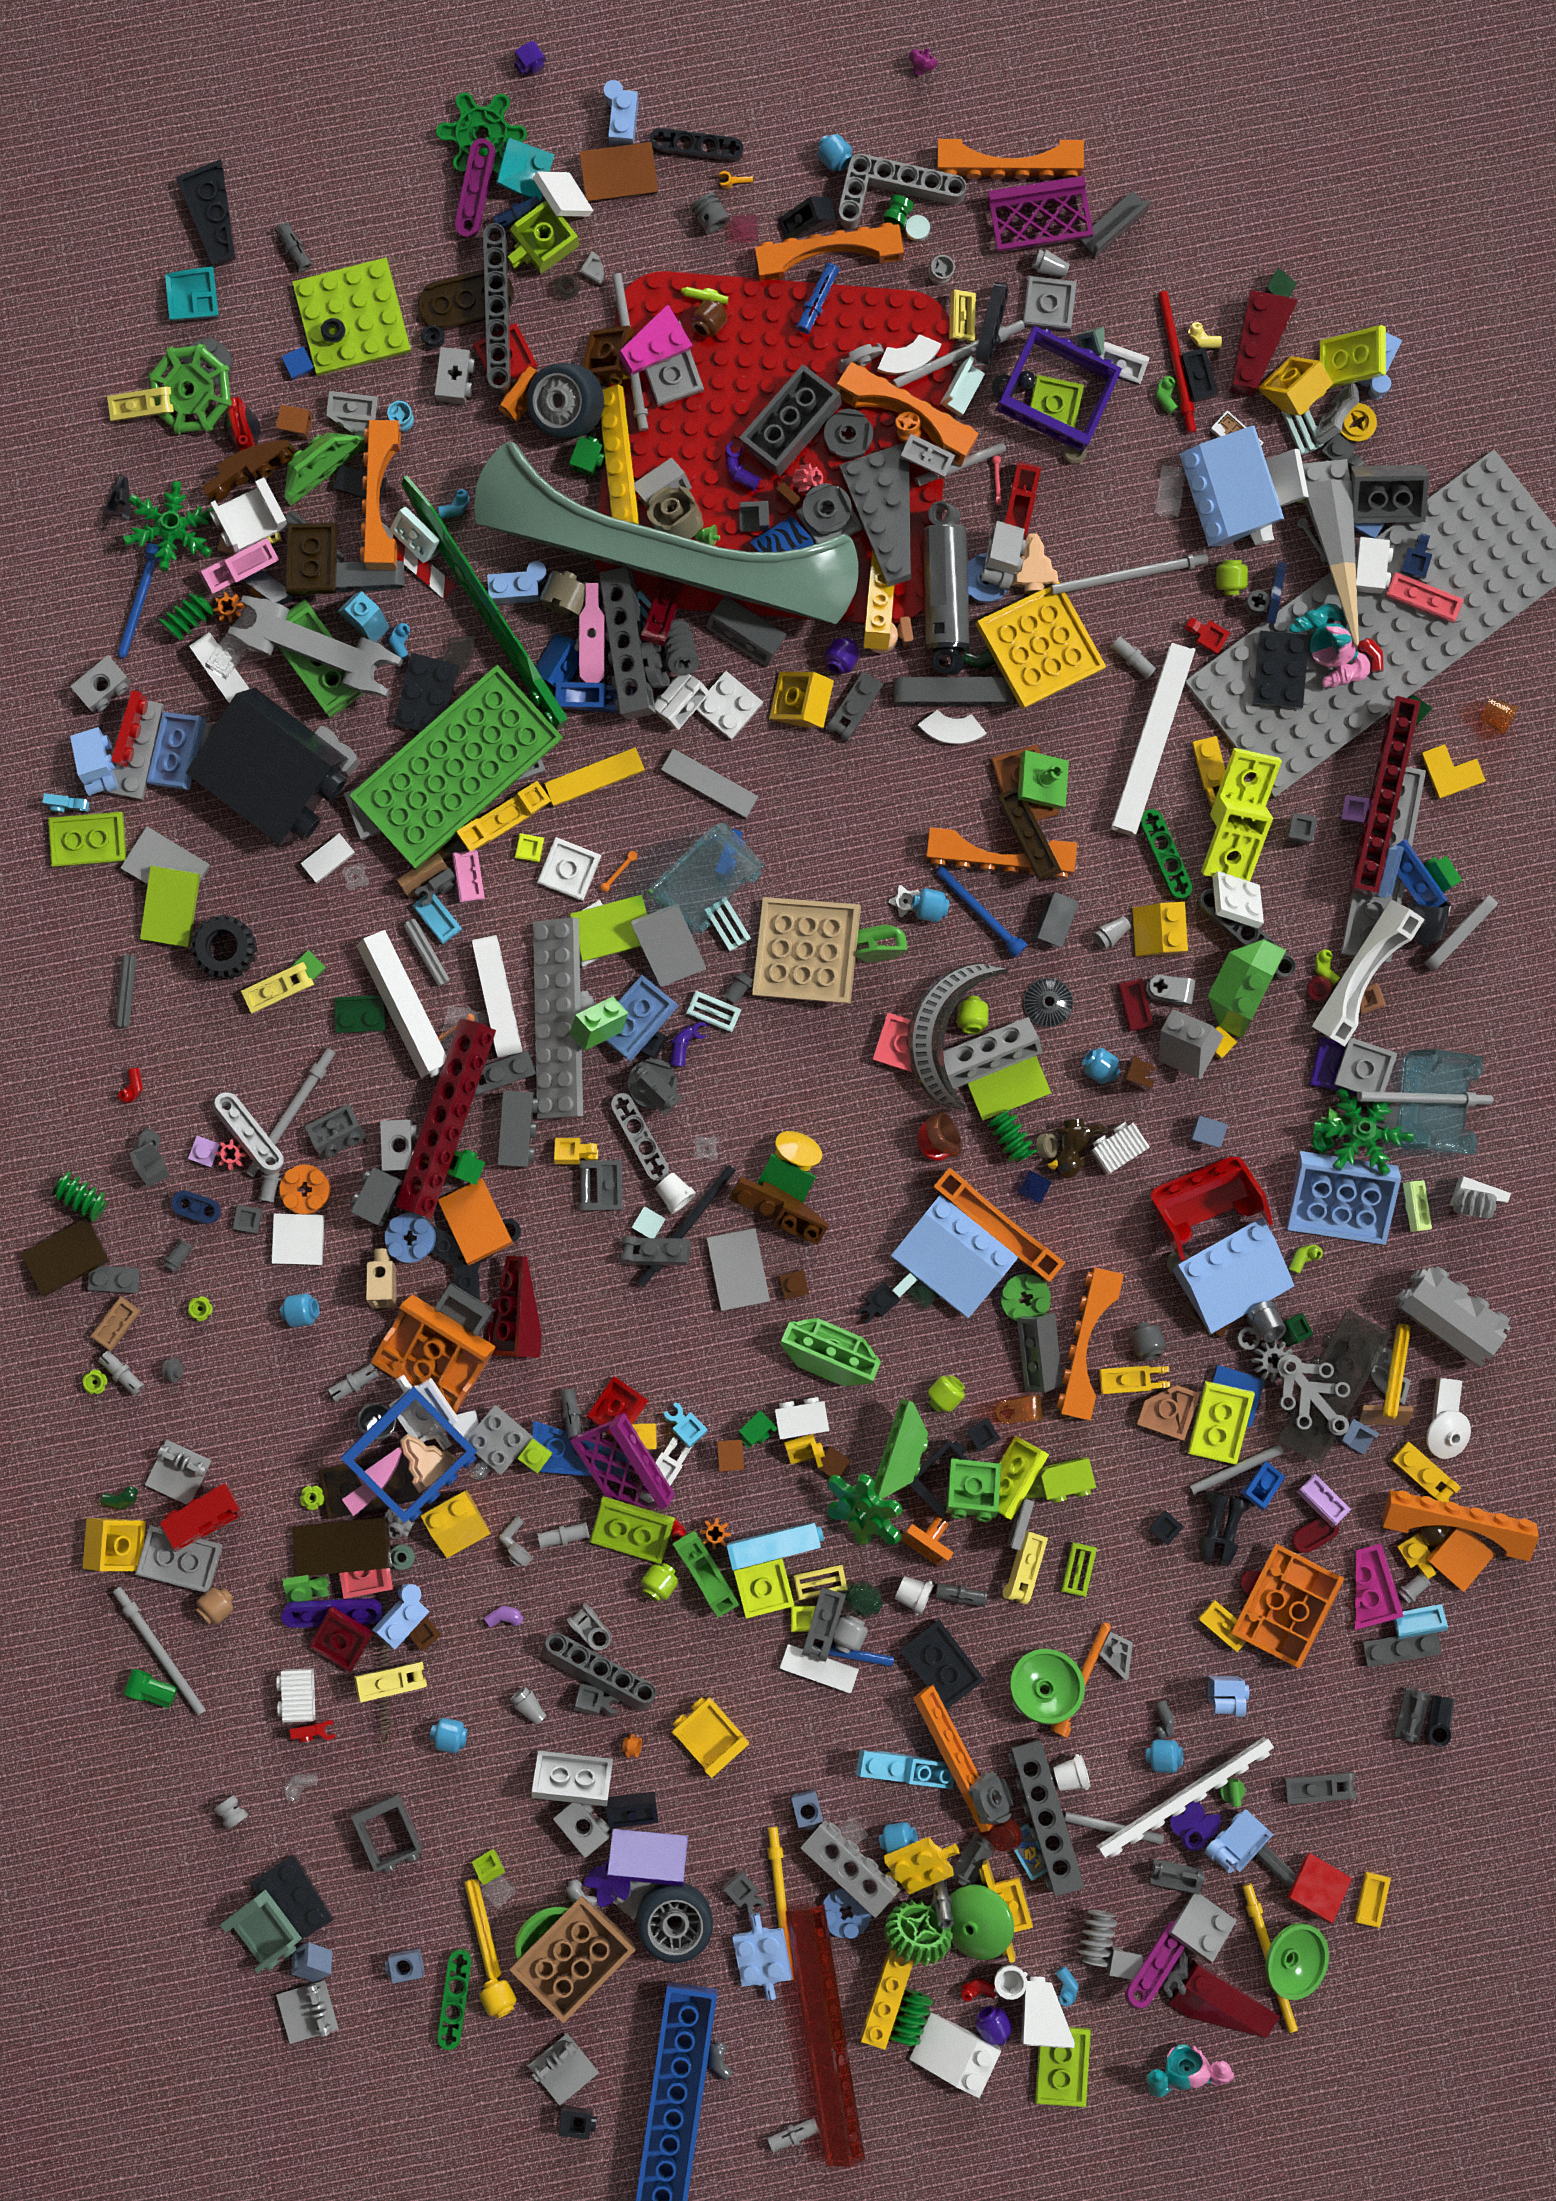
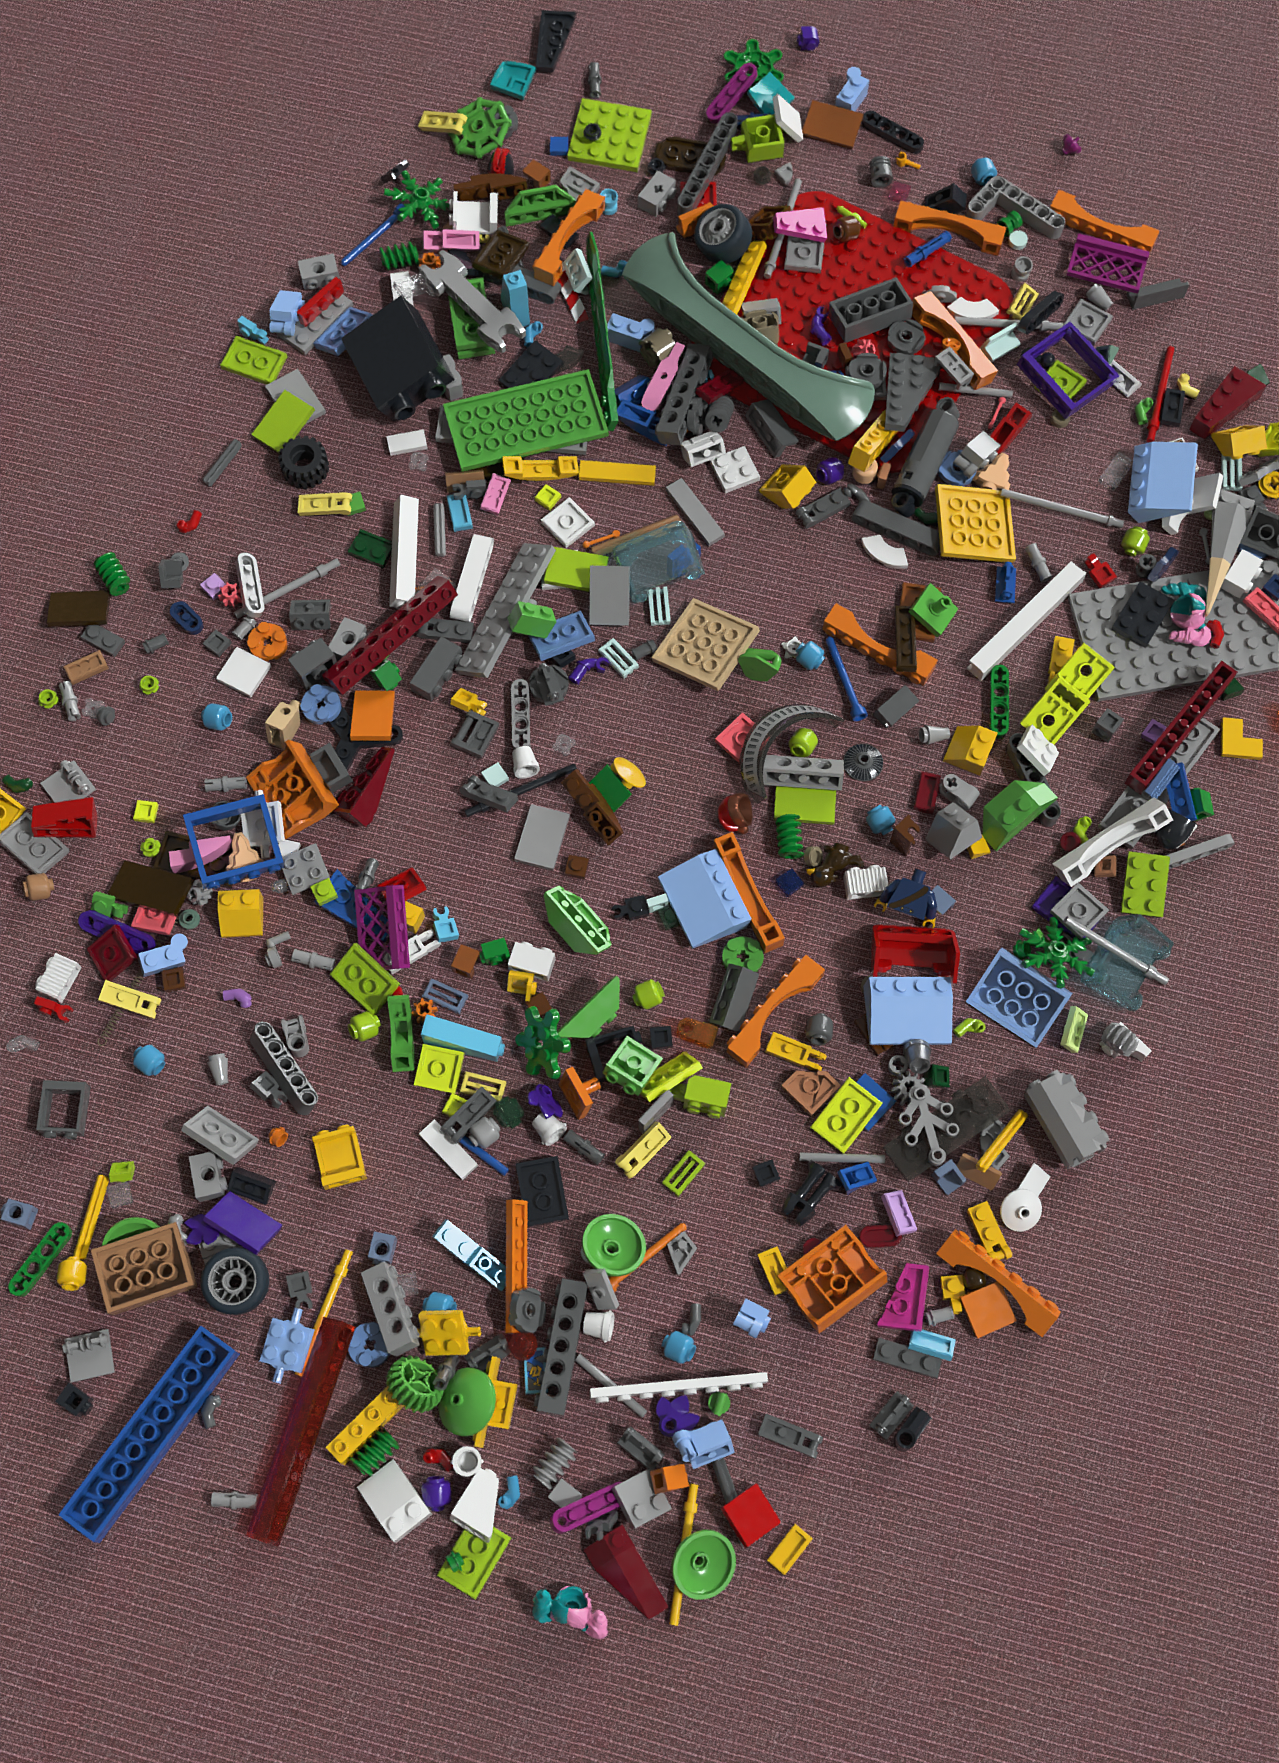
camera: 30 degrees right, 15 degrees down
none -> clear plate [82,698,105,719]
none -> neon yellow tile [133,800,158,824]
none -> sand blue tile [422,978,469,1015]
none -> green plate [445,1550,465,1573]
none -> dark purple plate [527,1084,563,1119]
none -> light grey plate [583,1269,619,1310]
none -> medium nougat axle [591,515,681,555]
none -> orange brick [650,1464,689,1494]
none -> dark grey arm [843,484,870,502]
none -> dark blue torso [874,868,937,928]
none -> dark blue tile [880,429,916,463]
none -> blue hinge [995,562,1016,603]
none -> lime plate [1121,851,1170,918]

